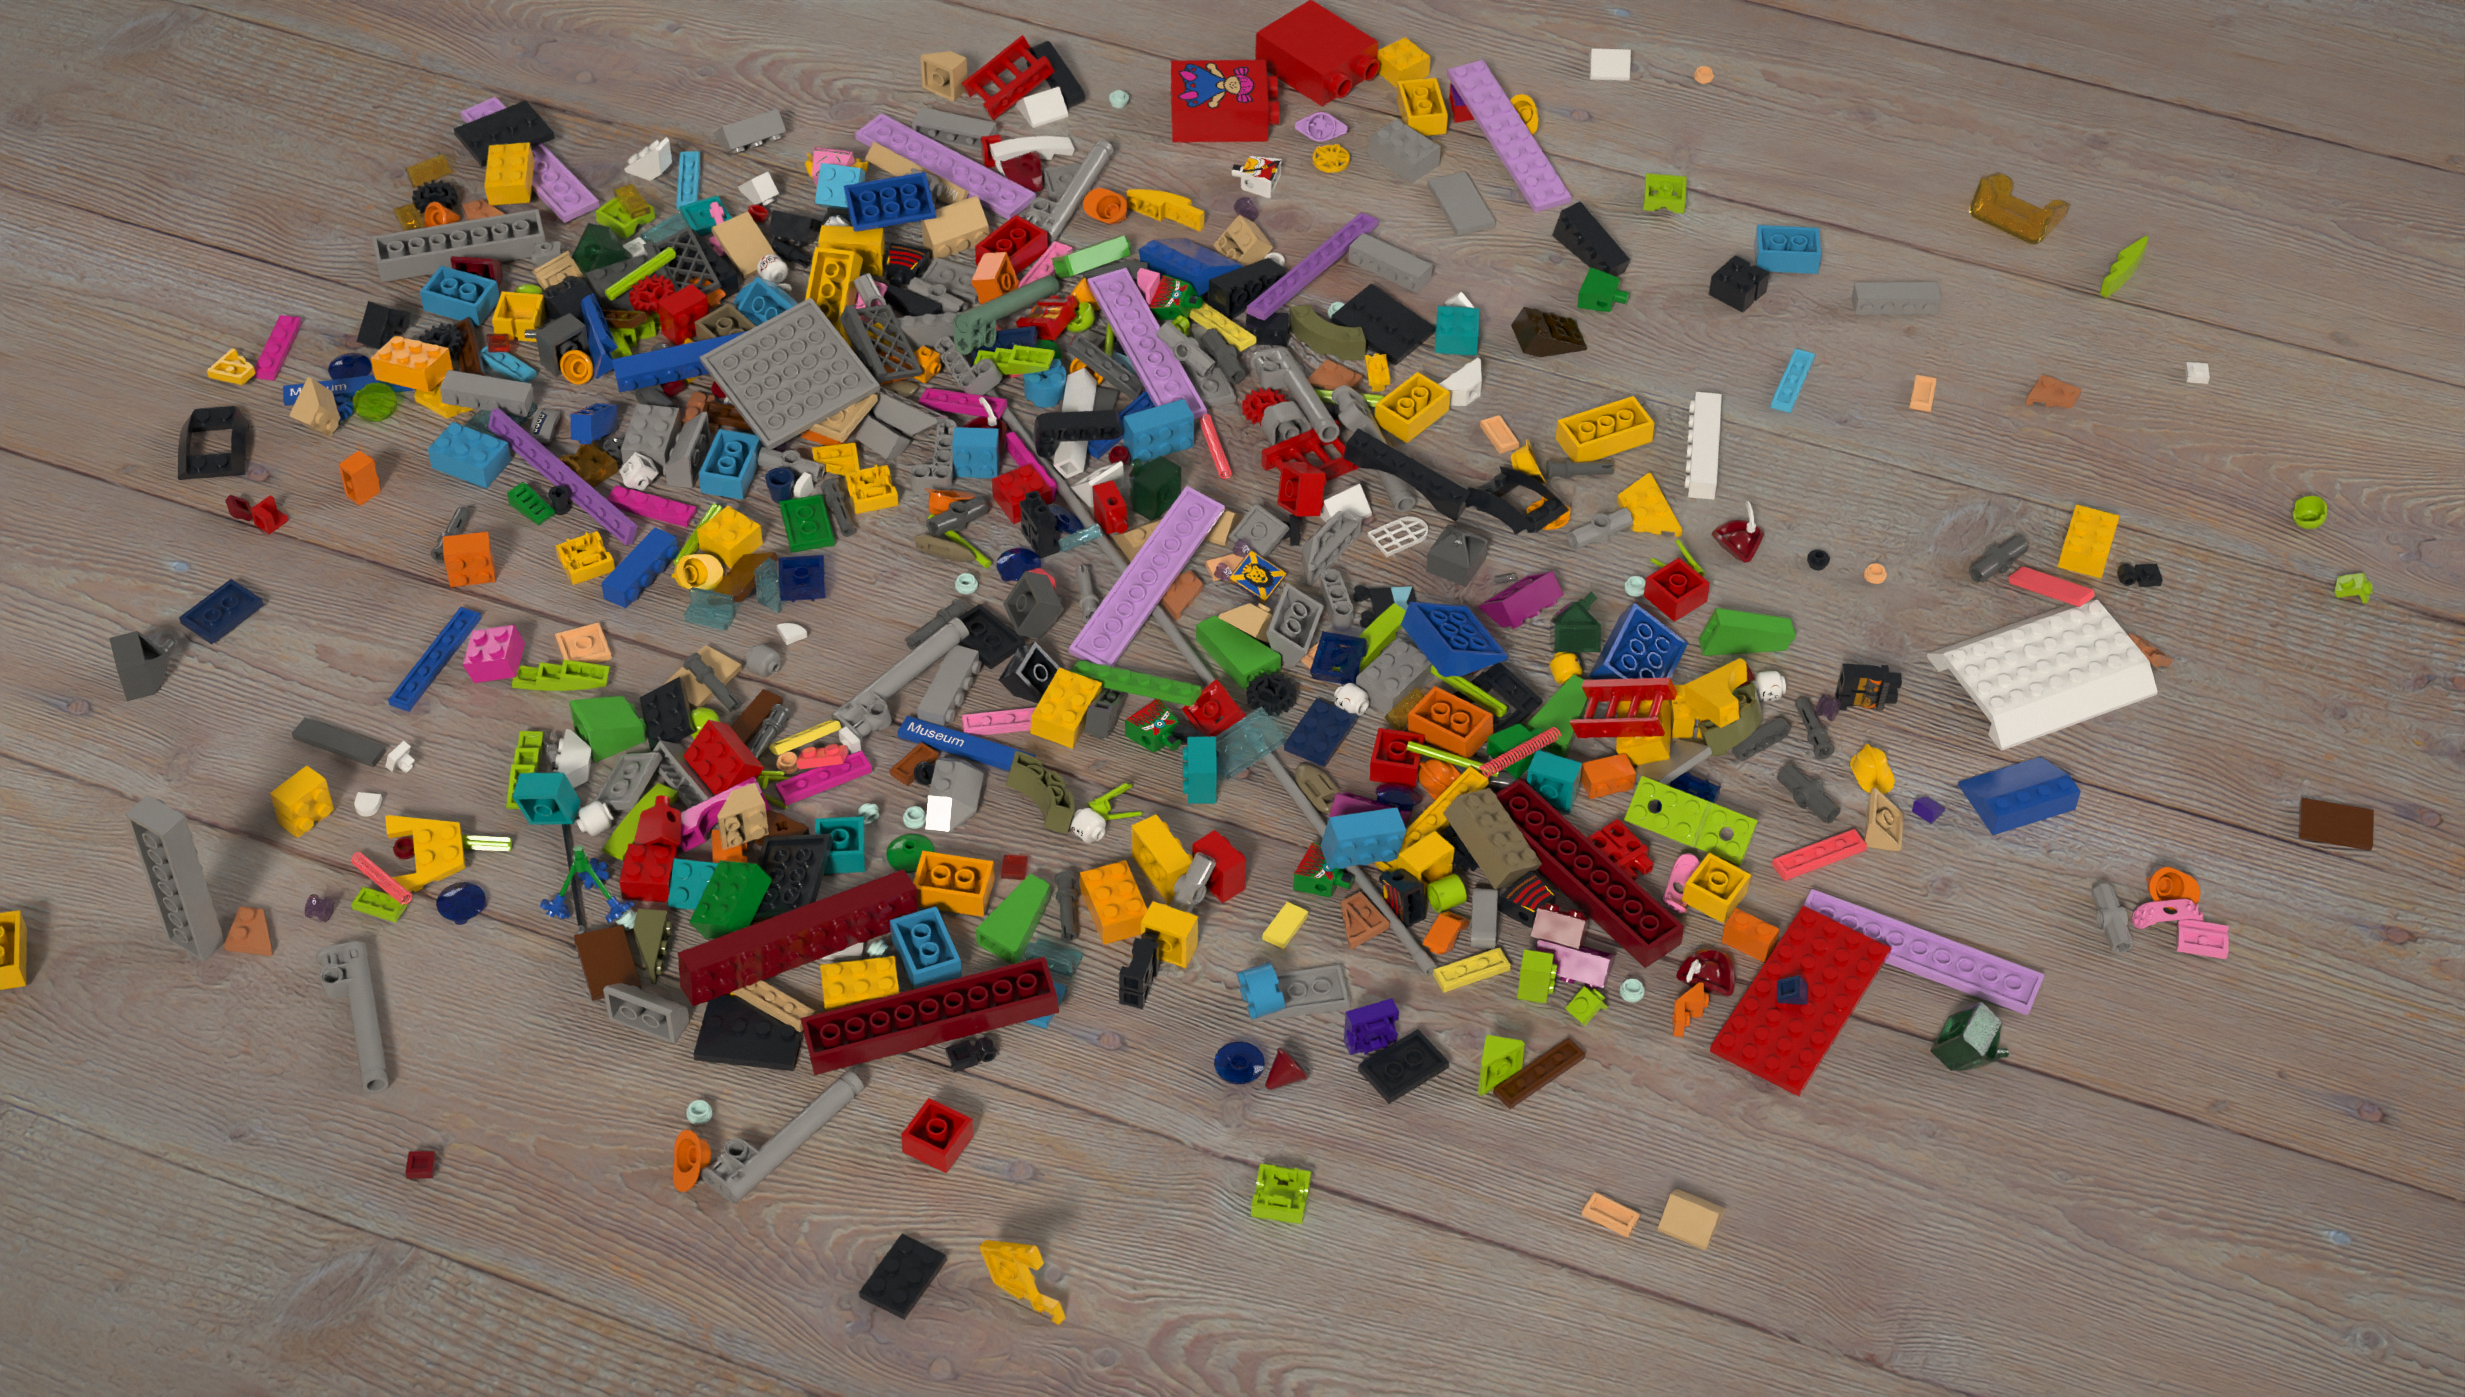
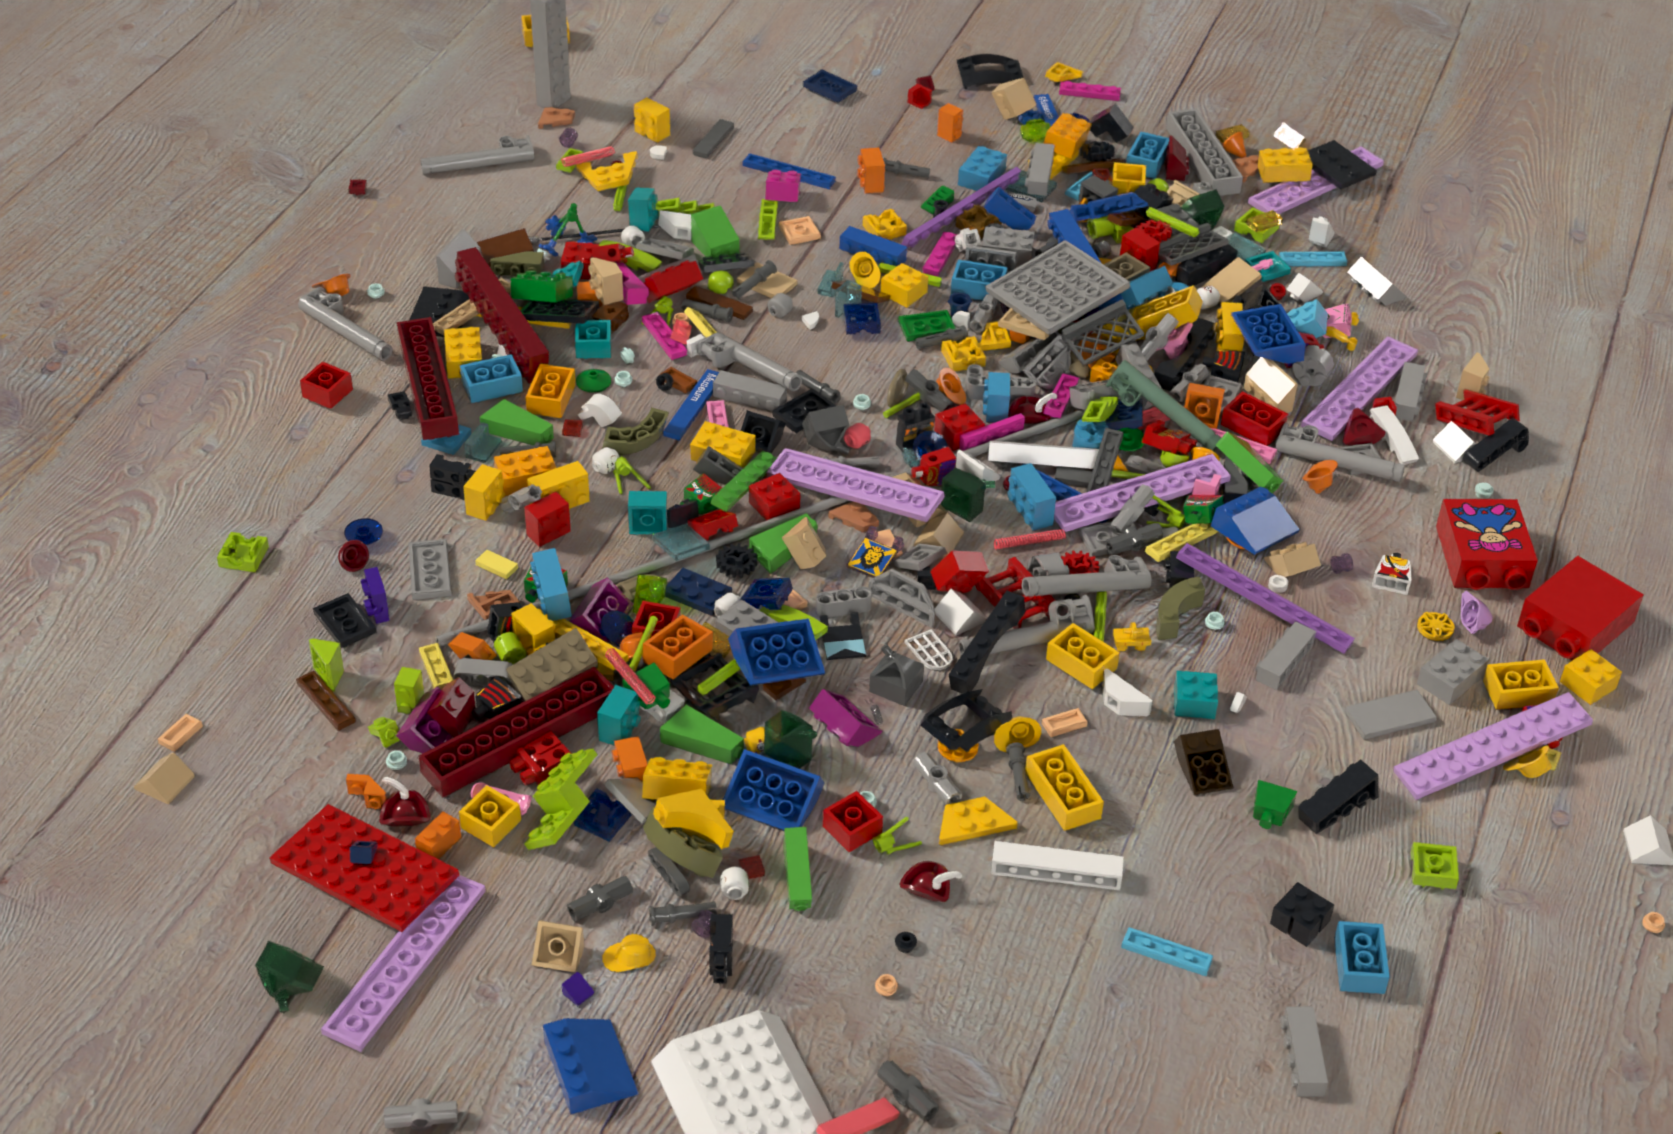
camera: 90 degrees right, 5 degrees down
dark grey piece [109,631,175,701] -> none
white tile [385,741,415,773] -> none
black gear [412,180,458,214] -> none
clear blue dish [436,882,487,925] -> none
black plate [859,1234,947,1320] -> none
tan tile [865,141,969,205] -> none
light grey wedge [925,757,984,835] -> none
yellow wing [979,1240,1066,1325] -> none
clear blue dish [996,548,1041,582] -> none
black beam [1033,410,1123,458] -> none
yellow slope [1126,189,1204,231] -> none
black wedge [1209,257,1286,320] -> none
dark azure brick [1236,962,1285,1020] -> none
light grey slope [1266,583,1324,667] -> none
nougat wing [1308,359,1363,391] -> none
black plate [1331,284,1436,366] -> none
red fence [1570,678,1677,738] -> none
coral tile [1772,828,1867,881] -> none
light nougat tile [1909,375,1937,412] -> none
none -> white brick [577,394,622,427]
none -> clear neon green slope [633,574,667,613]
none -> red brick [749,473,801,521]

